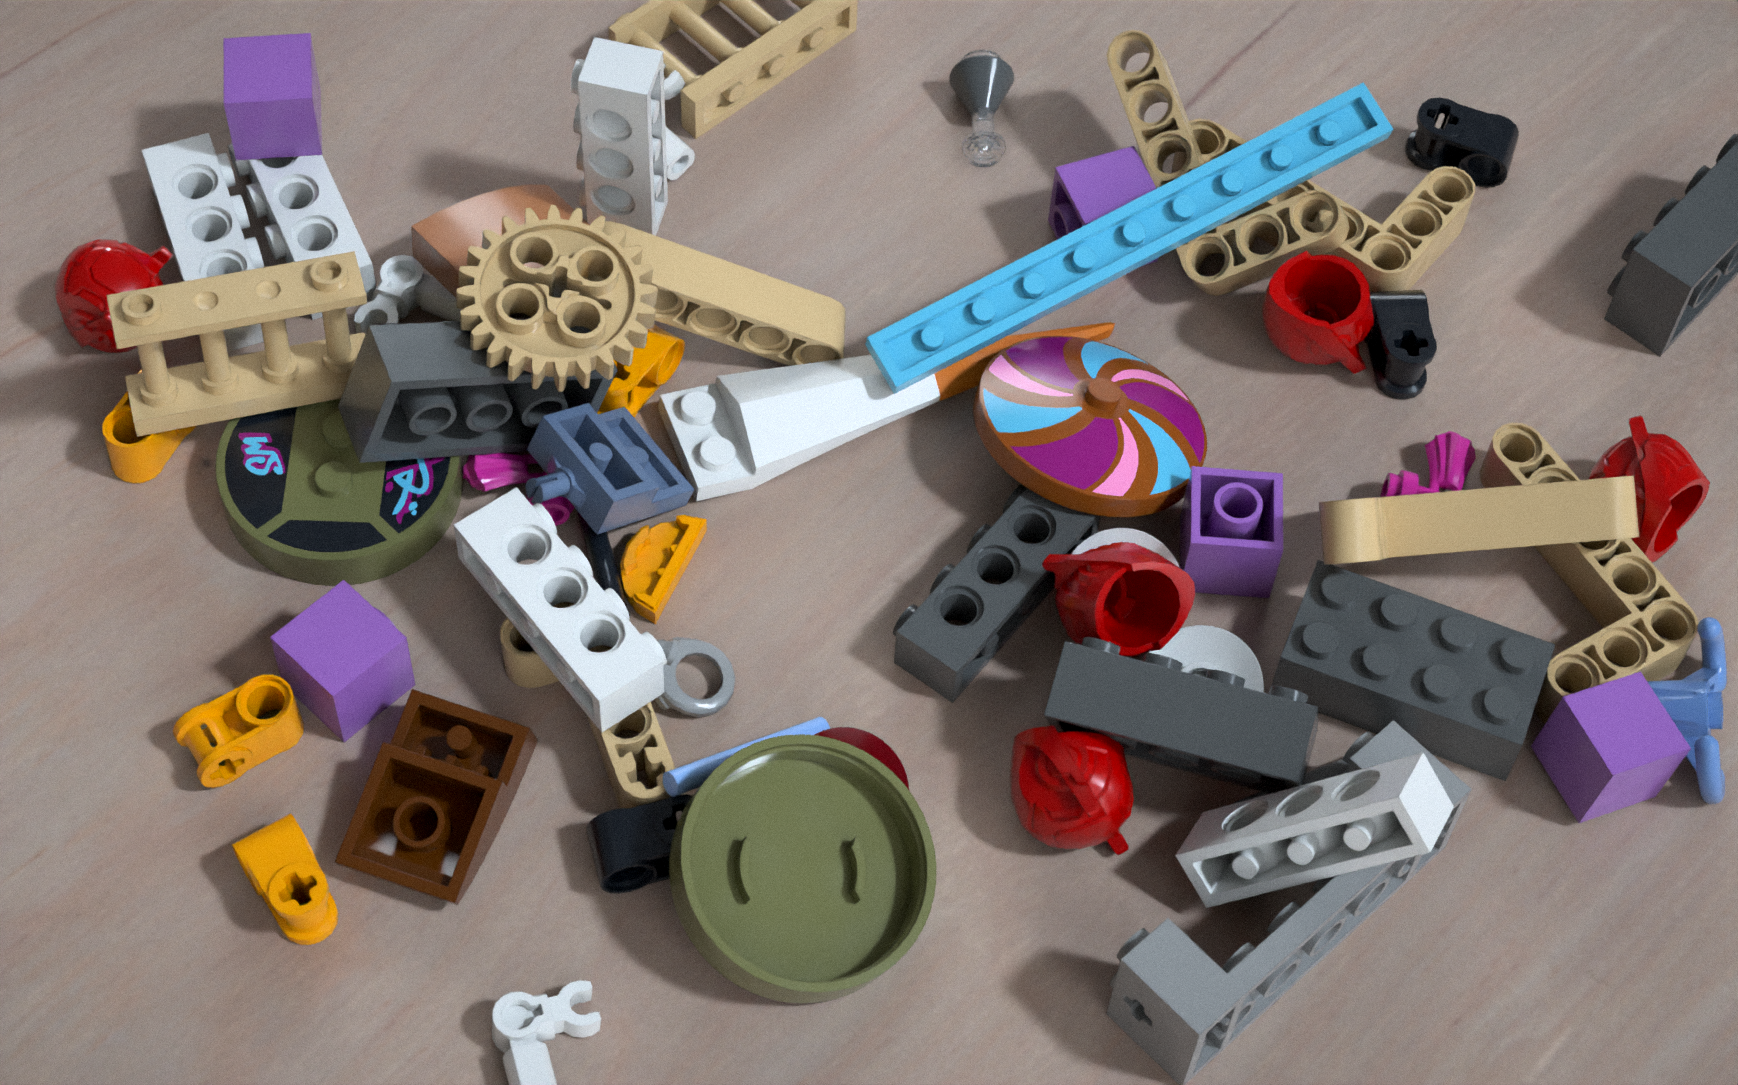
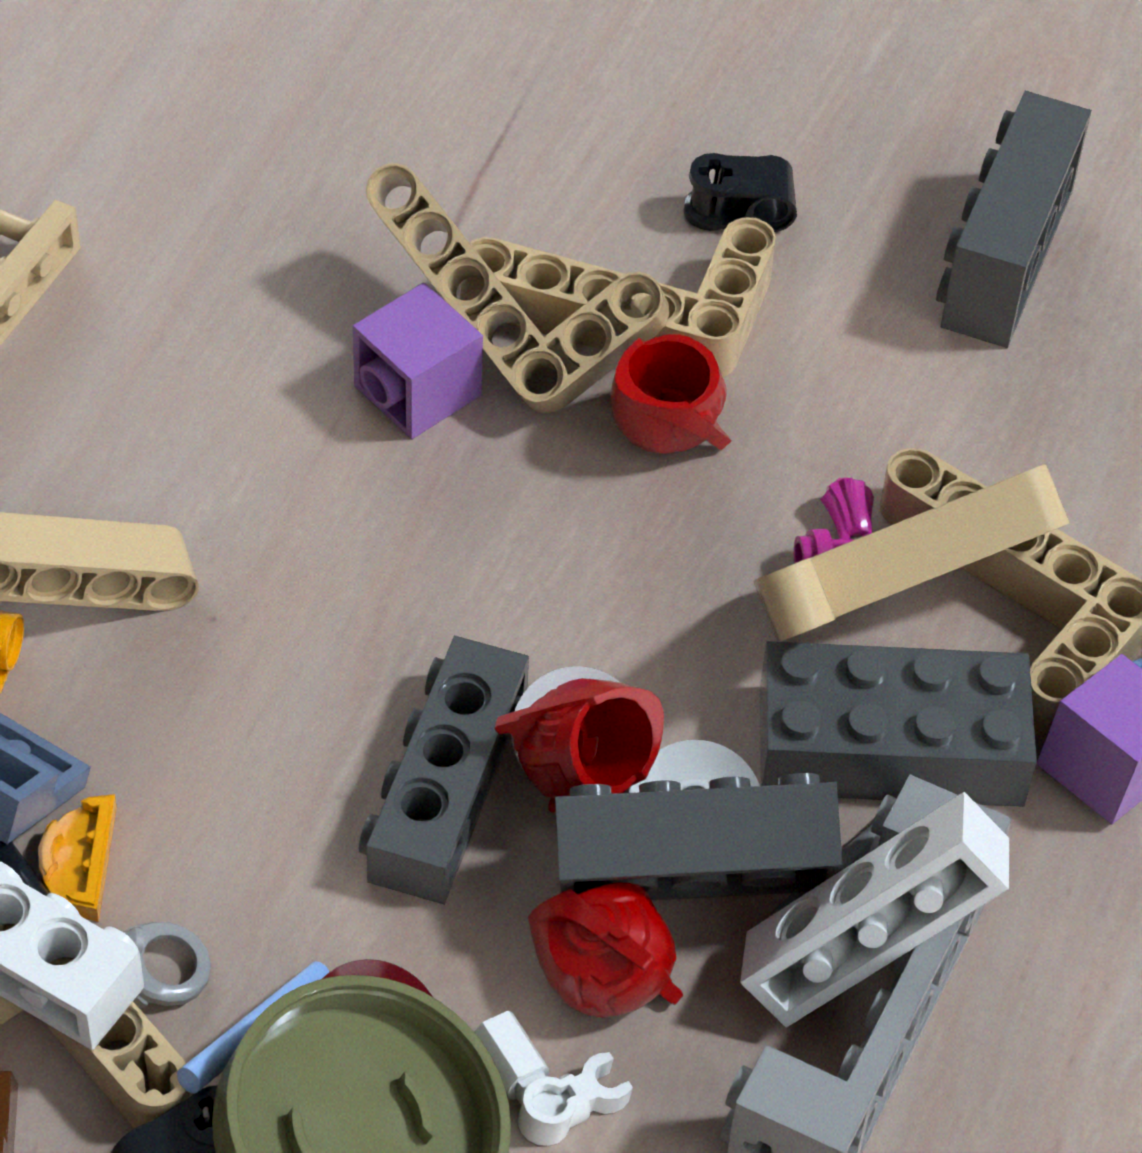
camera: 20 degrees left, 5 degrees down
white plate [658,322,1115,501] -> none
medium azure plate [865,82,1393,394] -> none
piece [949,50,1014,168] -> none
dish [973,336,1207,517] -> none
medium lavender head [1179,466,1283,598] -> none
black piece [1364,290,1437,400] -> none
red helmet [1589,415,1710,563] -> none
none -> white bar [474,1011,633,1146]

